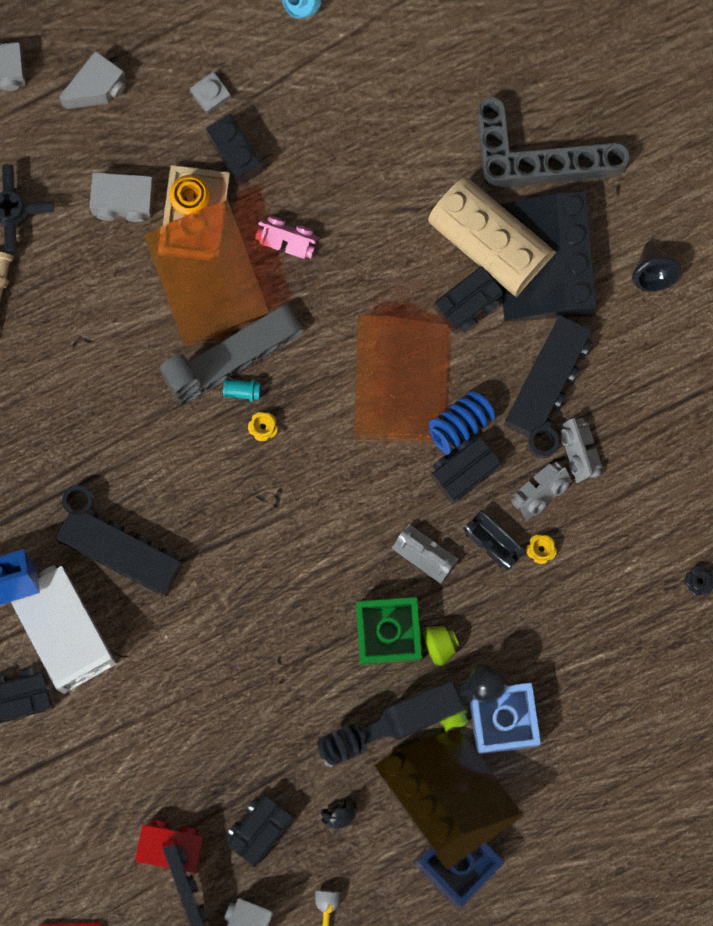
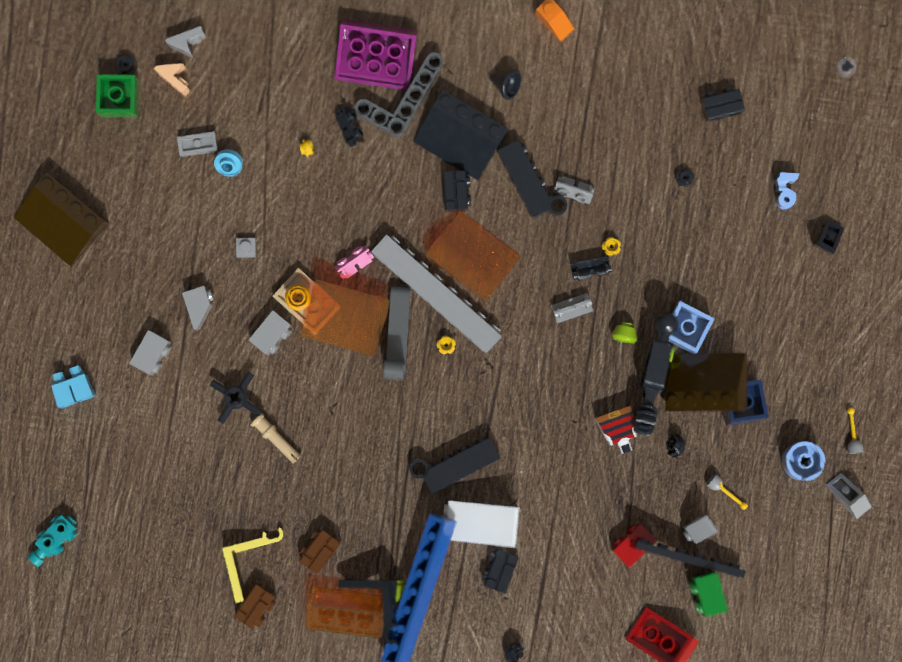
camera: 50 degrees left, 5 degrees up
black brick [206,114,263,186] -> none
teal pin [223,378,261,402] -> none
black brick [225,795,294,868] -> none
green brick [356,597,422,666] -> none
tan container [428,177,556,297] -> none
blue piece [428,391,495,454] -> none
black brick [431,436,501,505] -> none
light grey hinge [511,462,572,521] -> none
none -> yellow plate [299,139,314,157]
none -> magenta slope [335,19,418,90]
none -> black hinge [335,107,365,147]
none -> light grey brick [371,235,502,354]
none -> torso [595,406,636,454]

